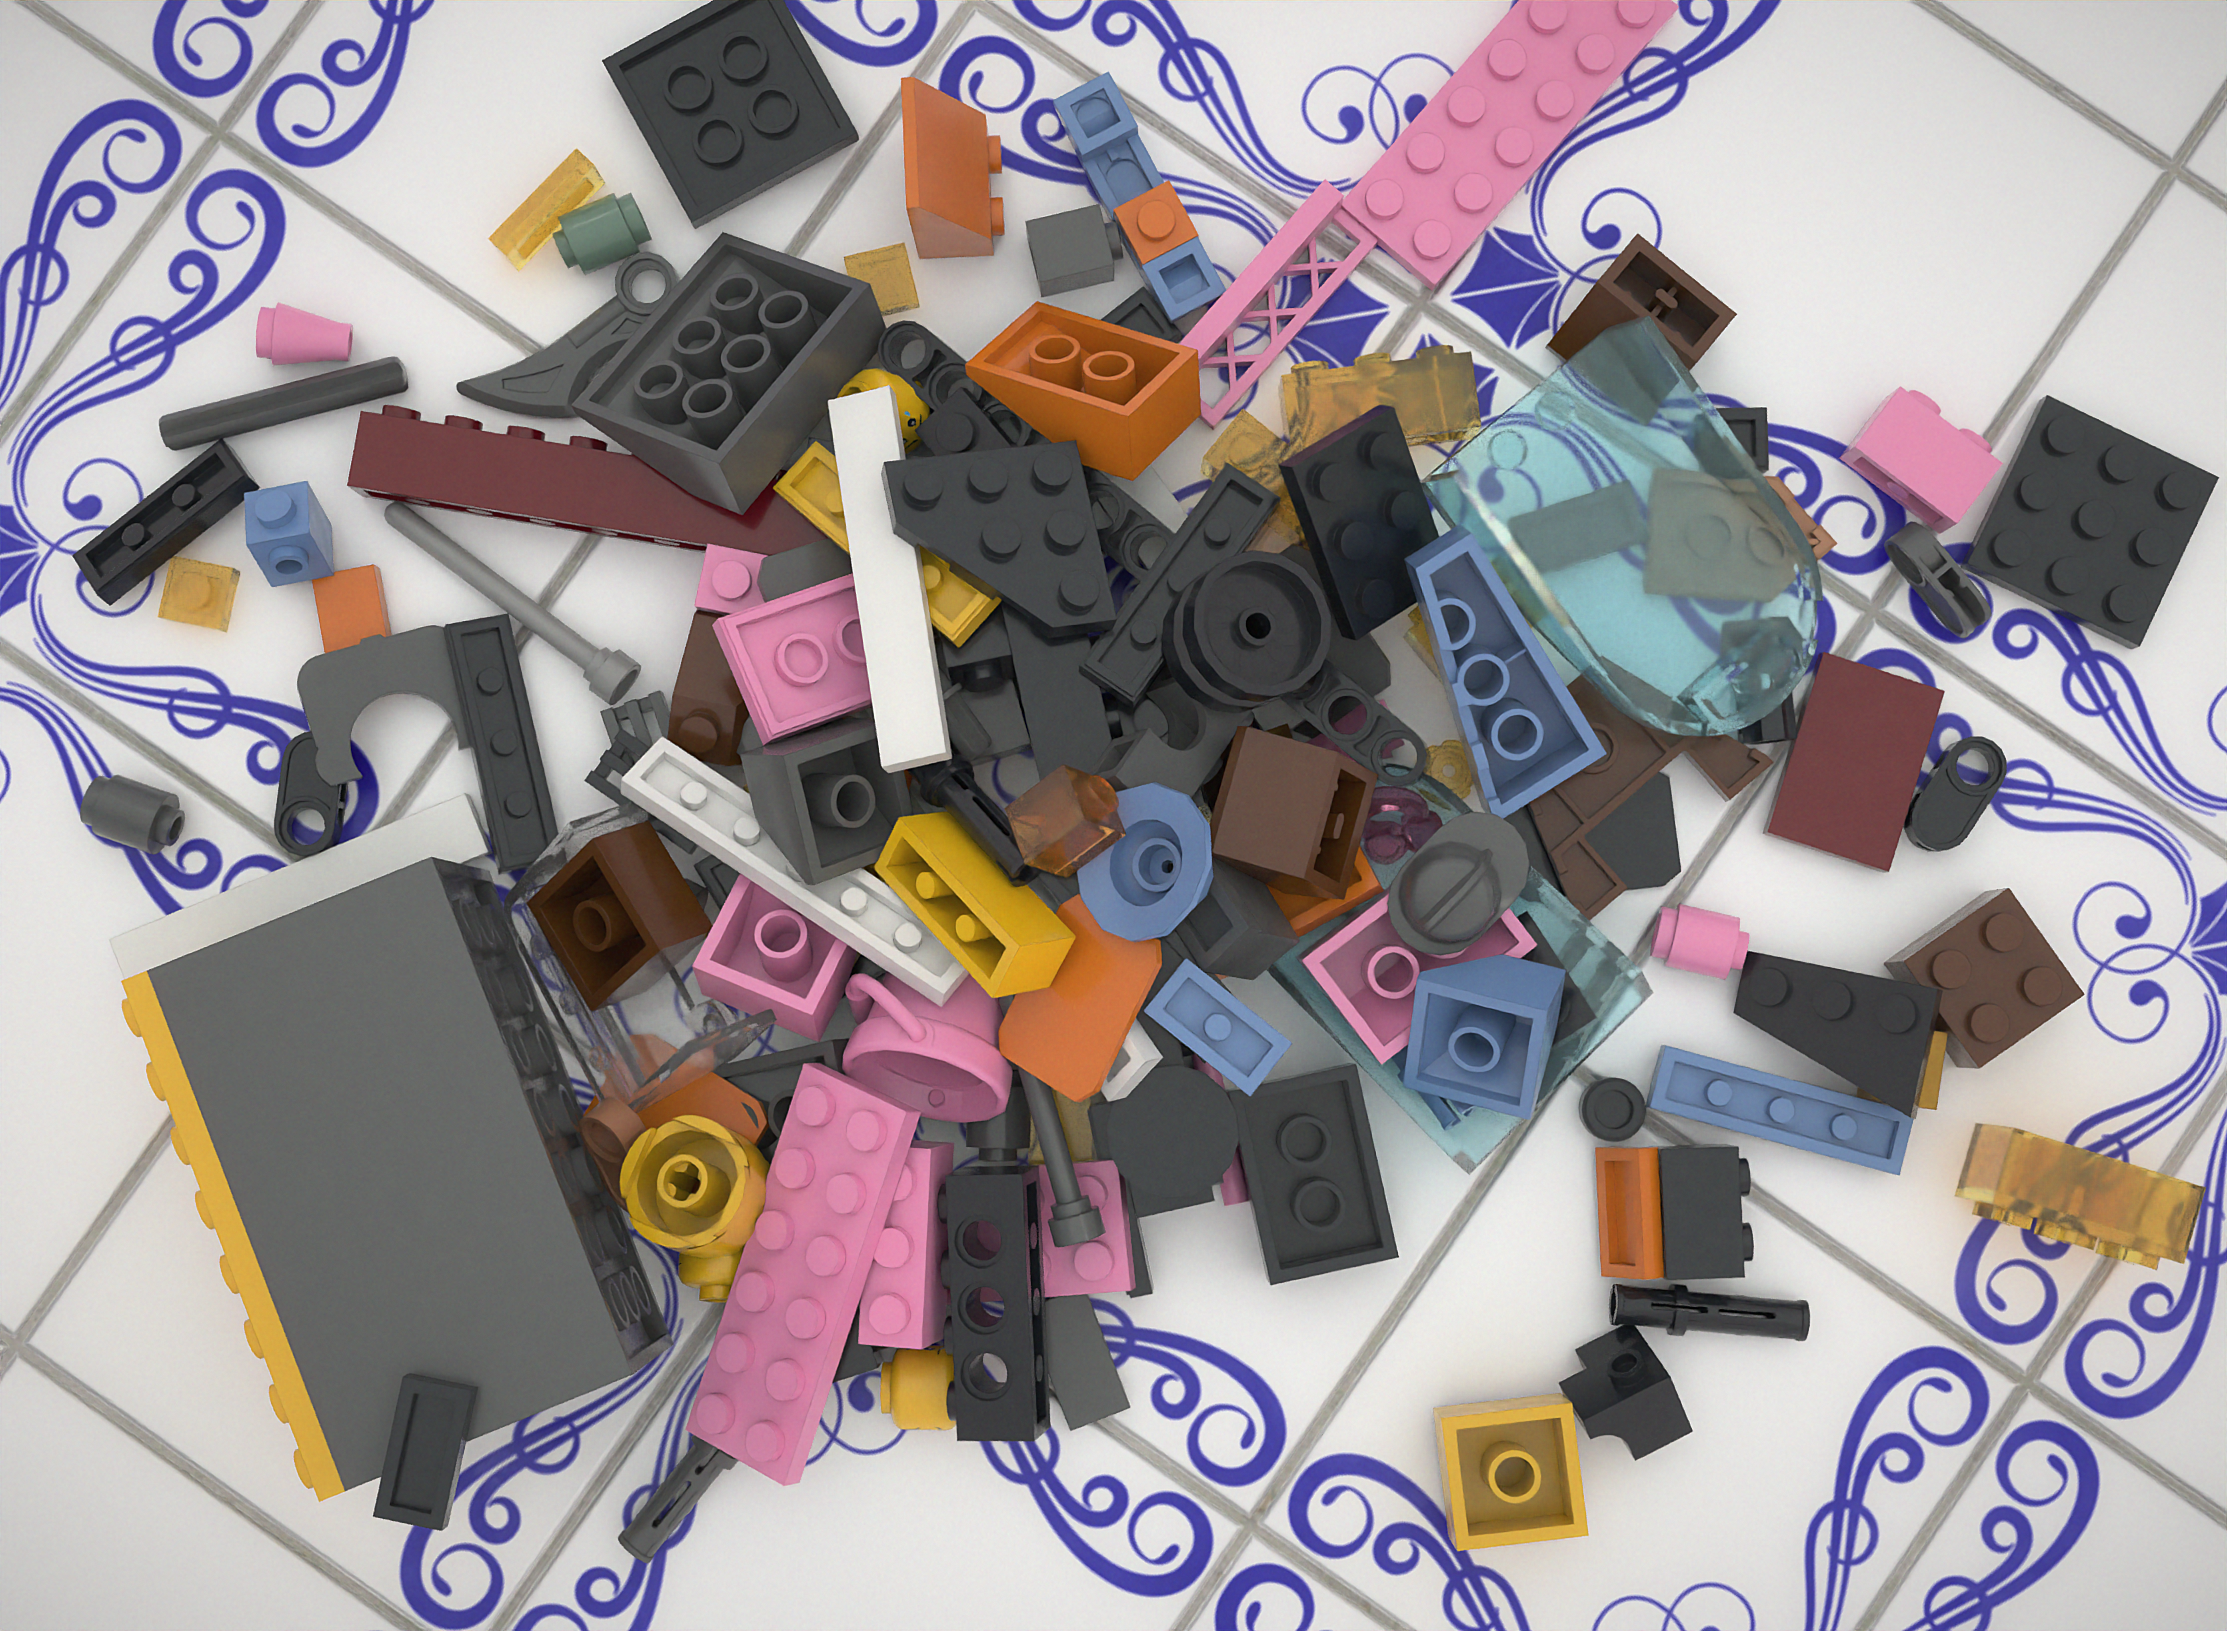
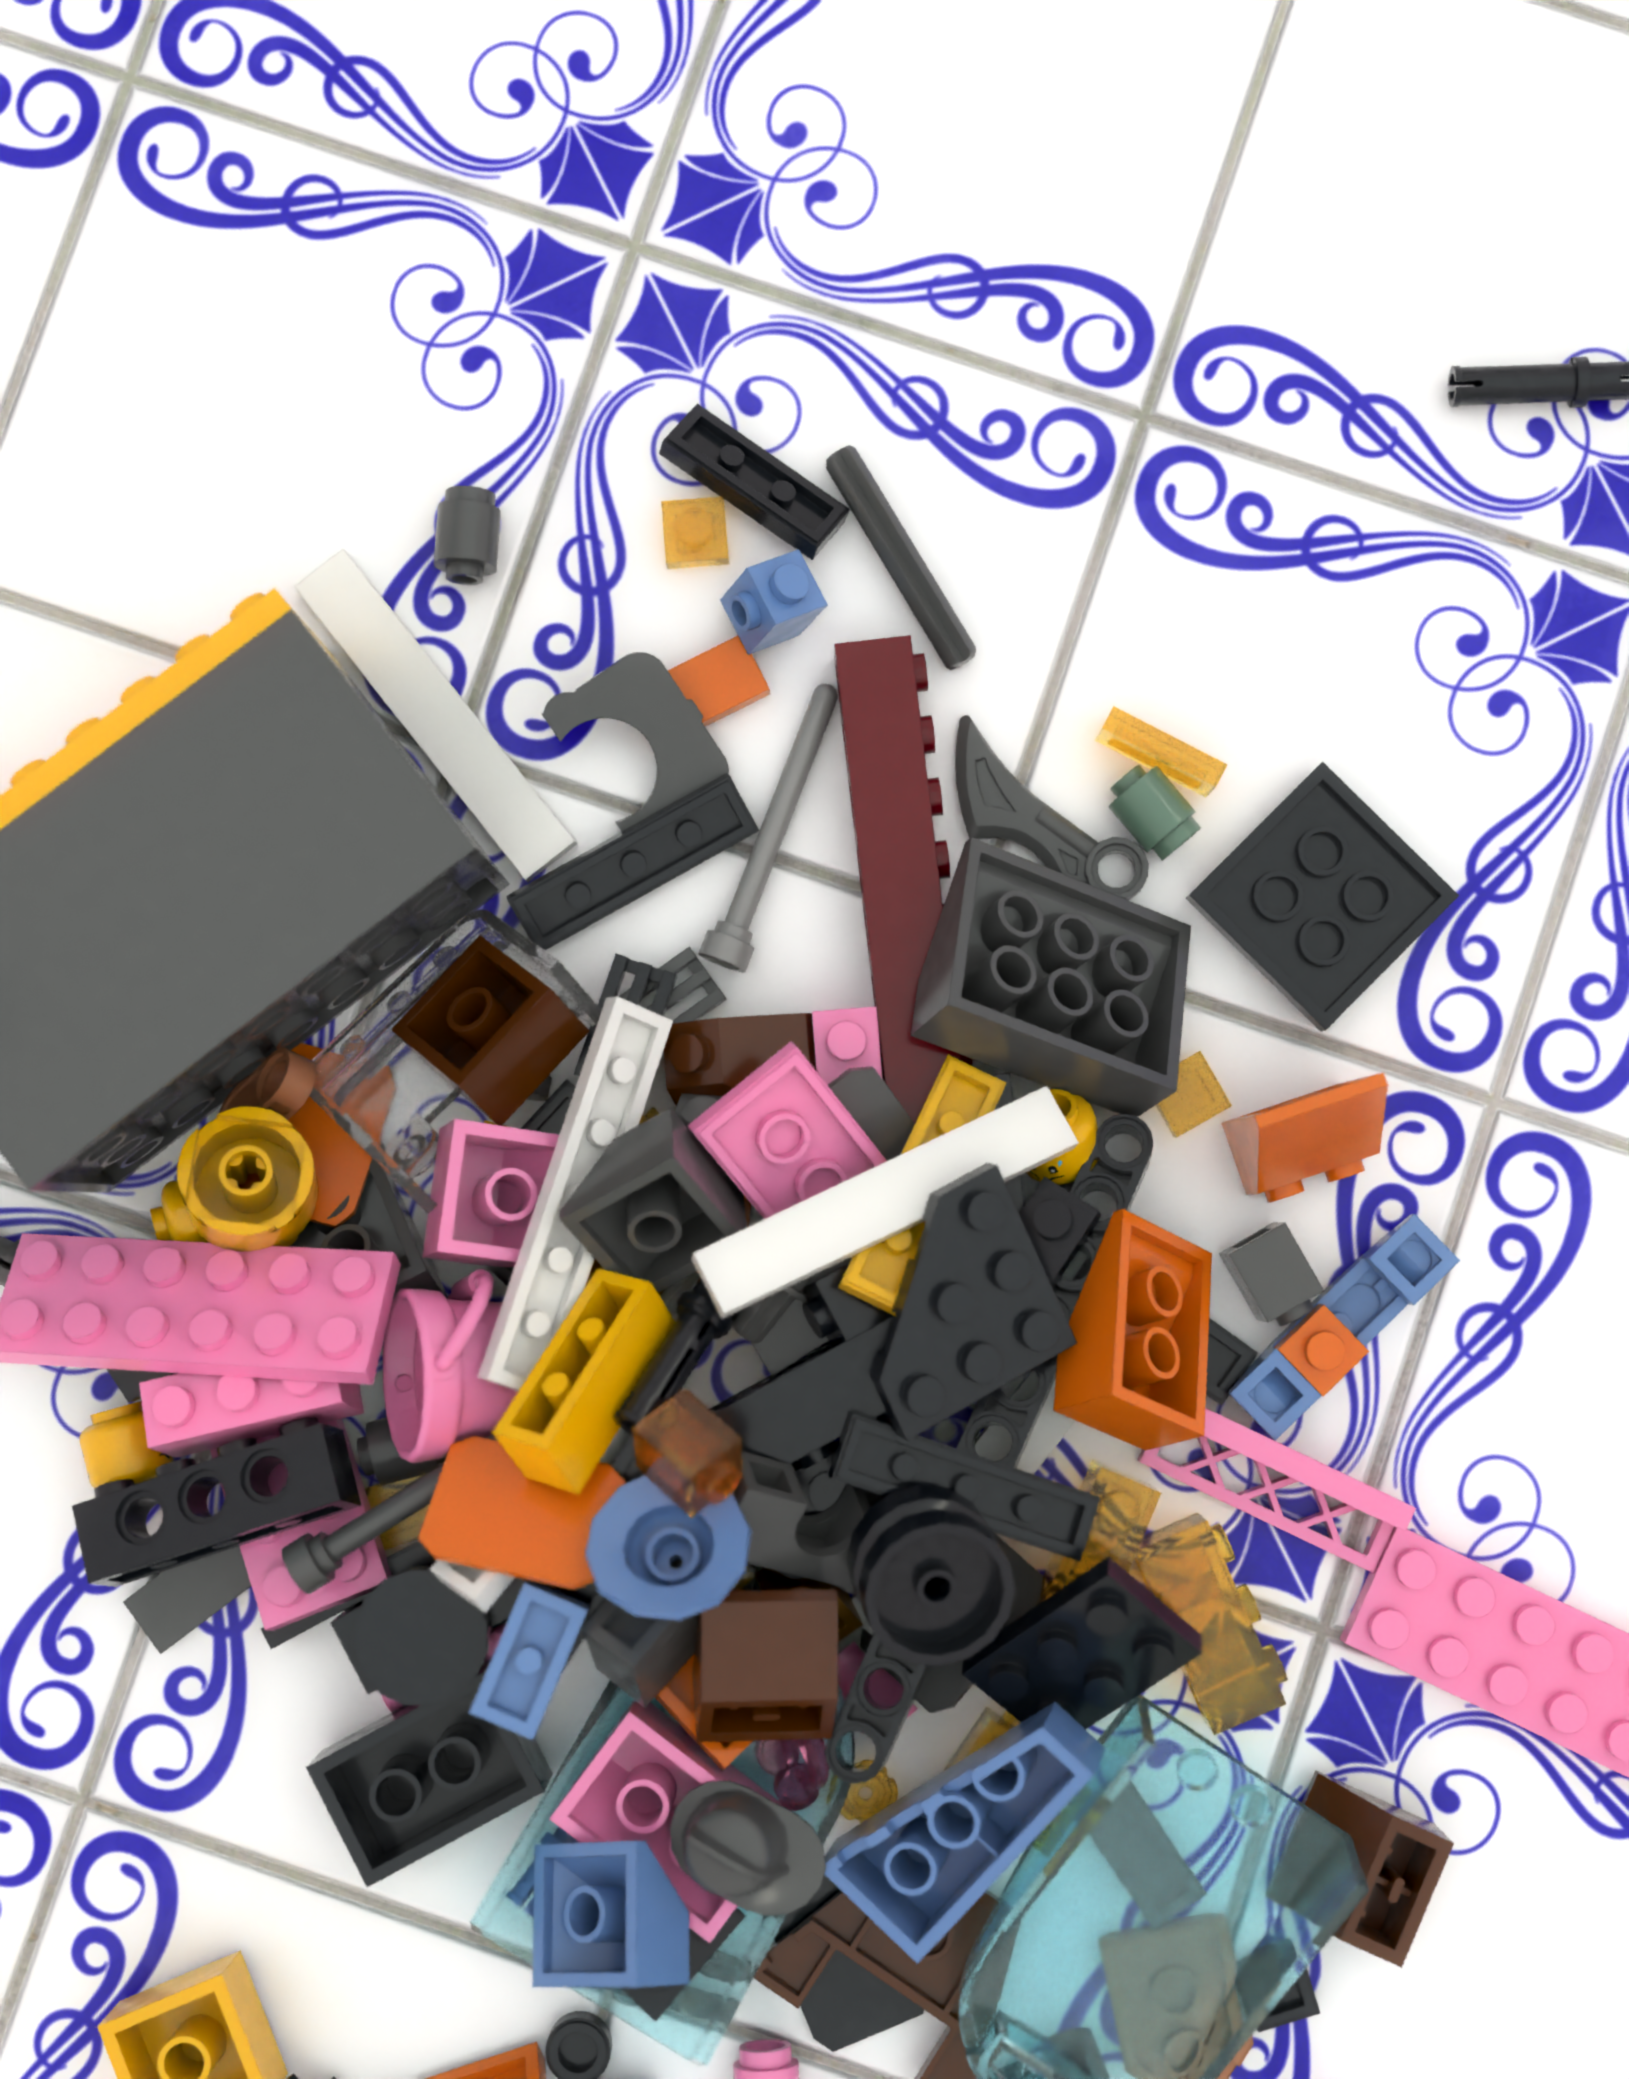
camera: 75 degrees right, 0 degrees up
bright pink cone [256,302,353,366] -> none
black piece [274,732,349,857] -> none

